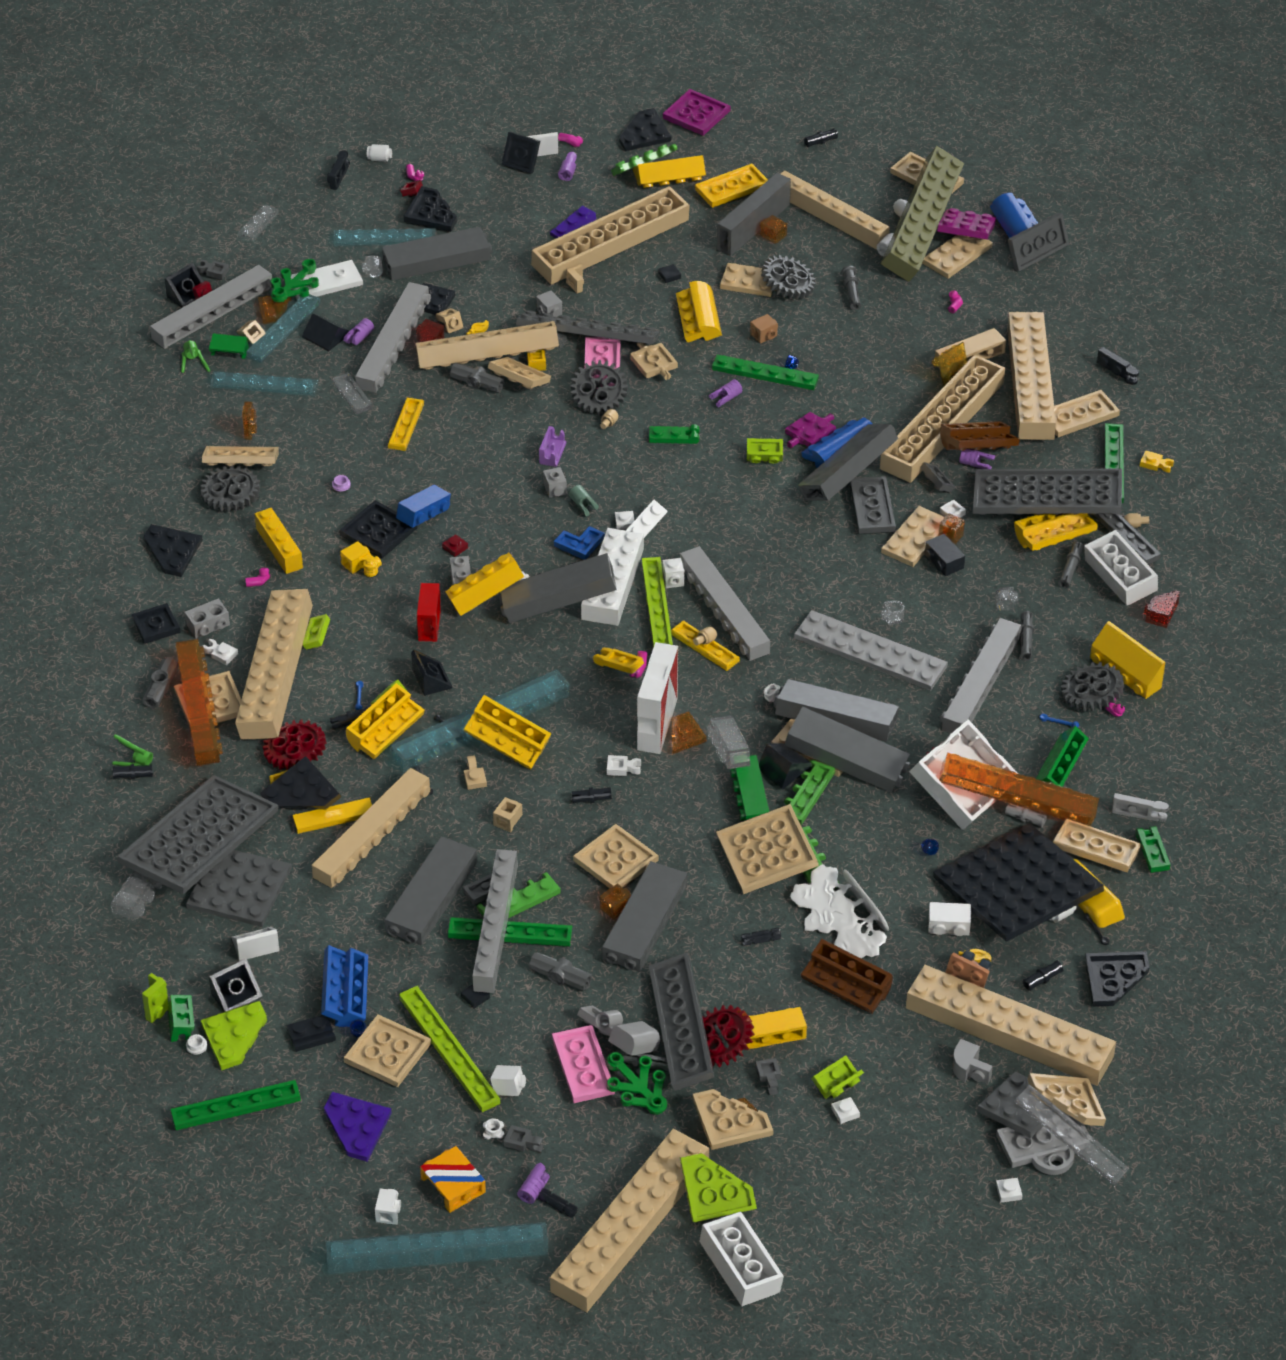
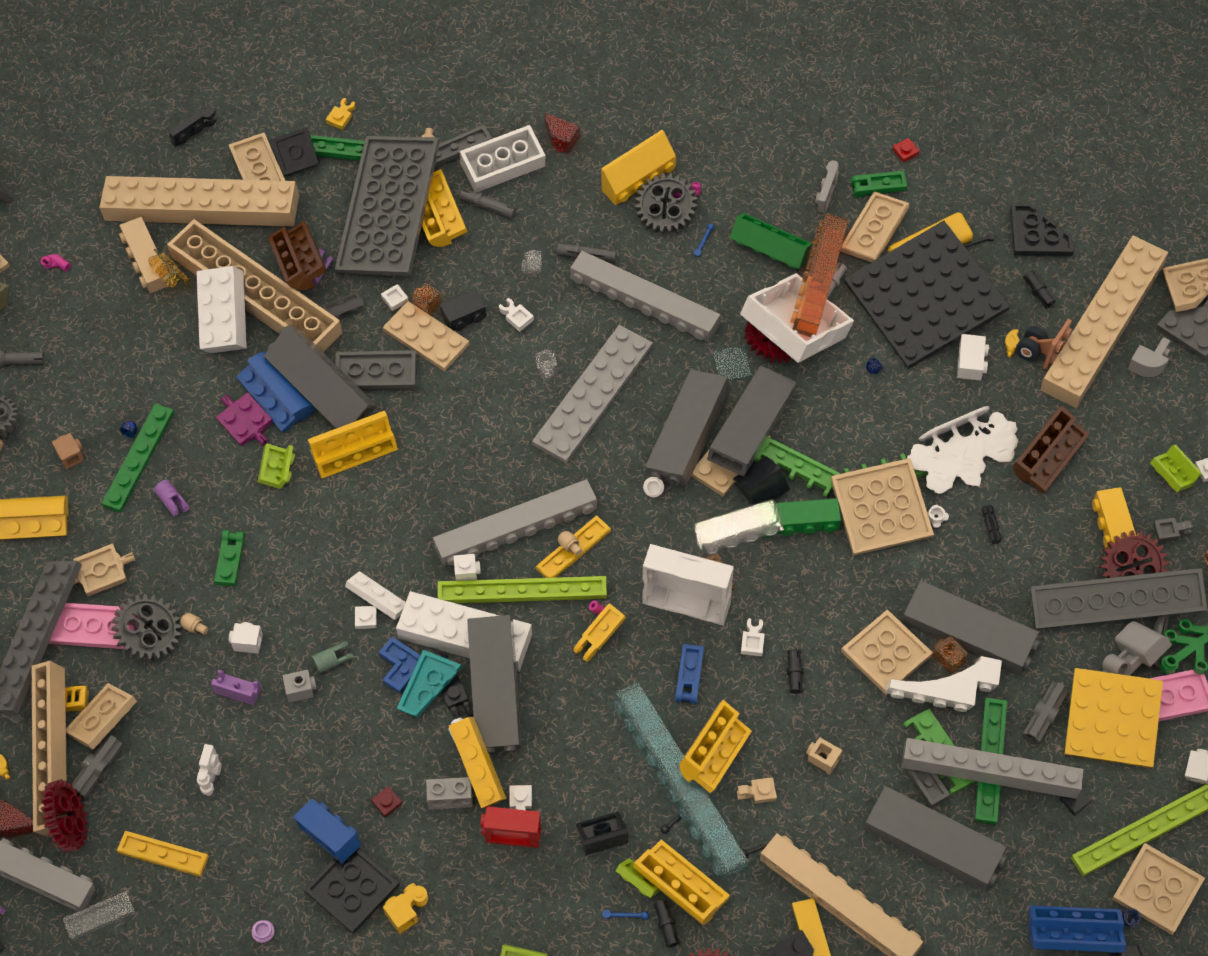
camera: 85 degrees left, 15 degrees up
none -> dark red gear [41,779,88,852]
none -> white brick [197,266,247,353]
none -> white plate [197,744,222,796]
none -> white brick [229,622,263,654]
none -> black plate [271,127,320,176]
none -> yellow brick [308,411,398,479]
none -> teal wing [397,650,463,718]
none -> white plate [499,298,534,332]
none -> white plate [509,785,532,810]
none -> blue plate [675,644,704,704]
none -> clear light blue piece [713,346,752,381]
none -> white arch [885,656,1002,712]
none -> red plate [892,138,919,163]
none -> white plate [927,505,949,528]
none -> yellow plate [1064,668,1163,768]

